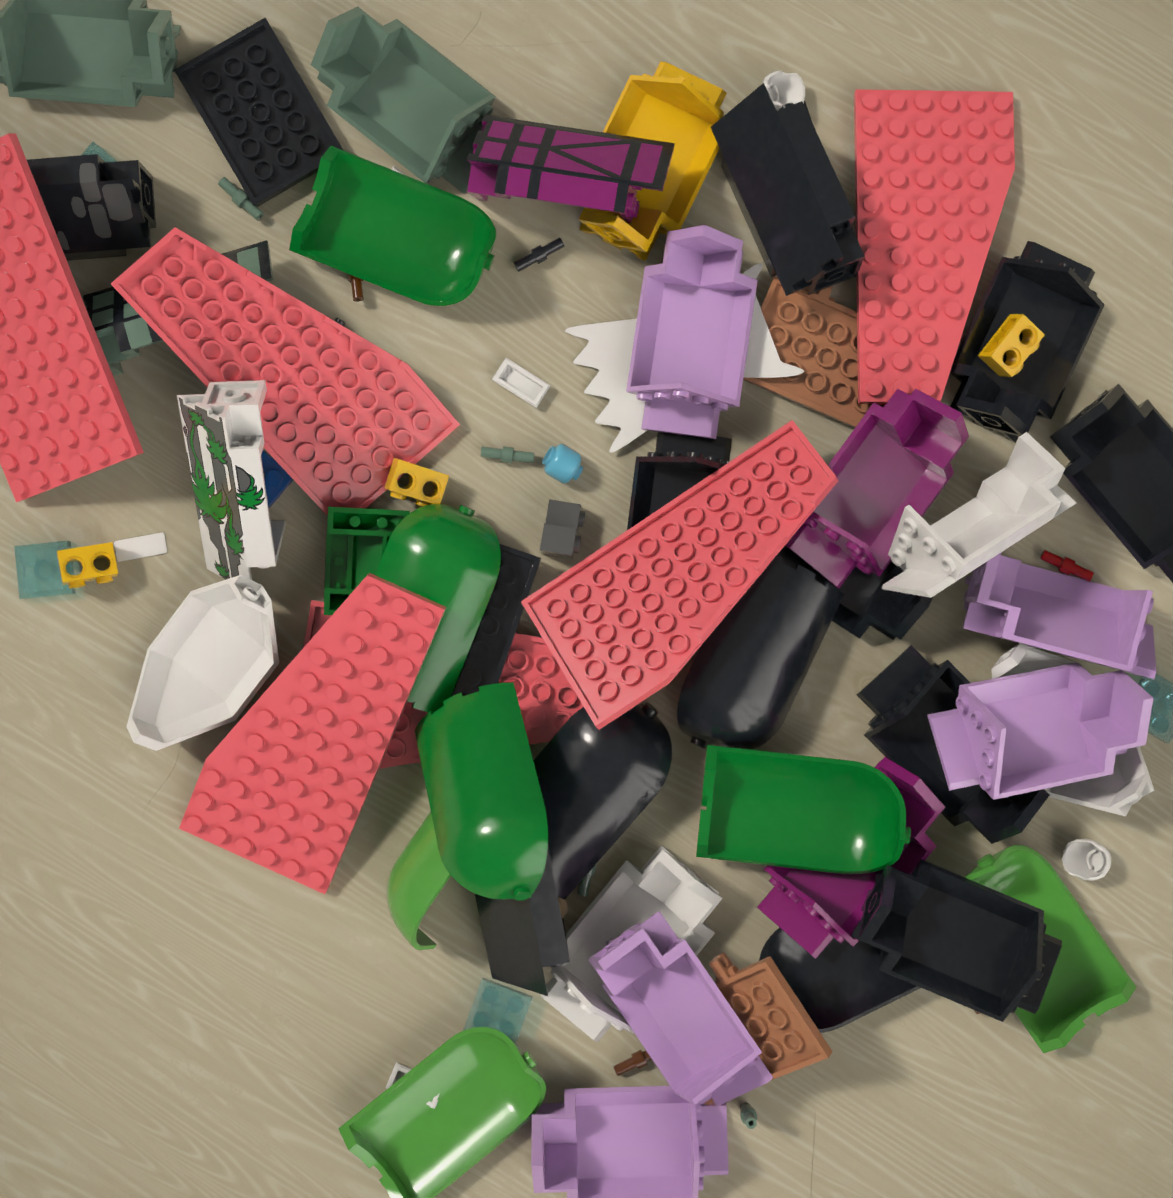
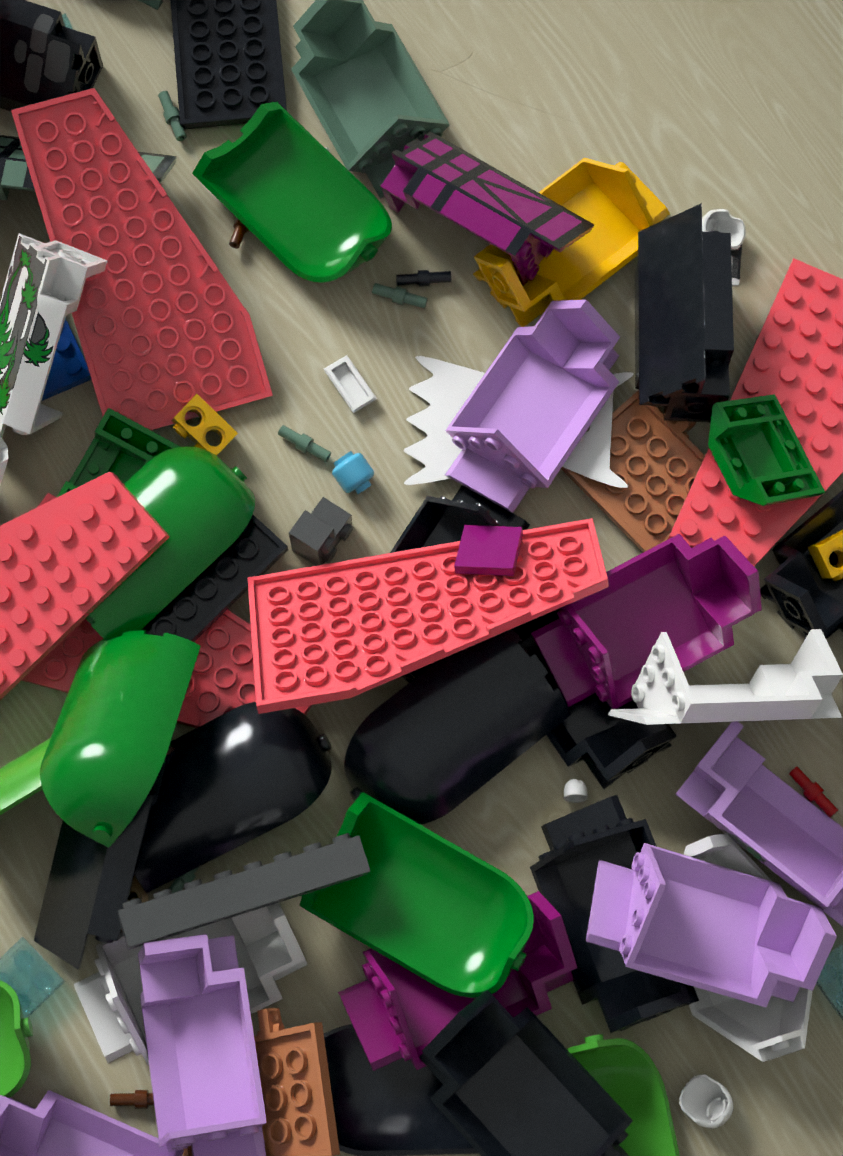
camera: 20 degrees right, 15 degrees down
none -> dark grey brick [117,833,370,950]
none -> sand green bar [372,283,428,309]
none -> magenta tile [454,525,523,576]
none -> white hinge [564,779,588,803]
none -> green slope [708,394,825,506]

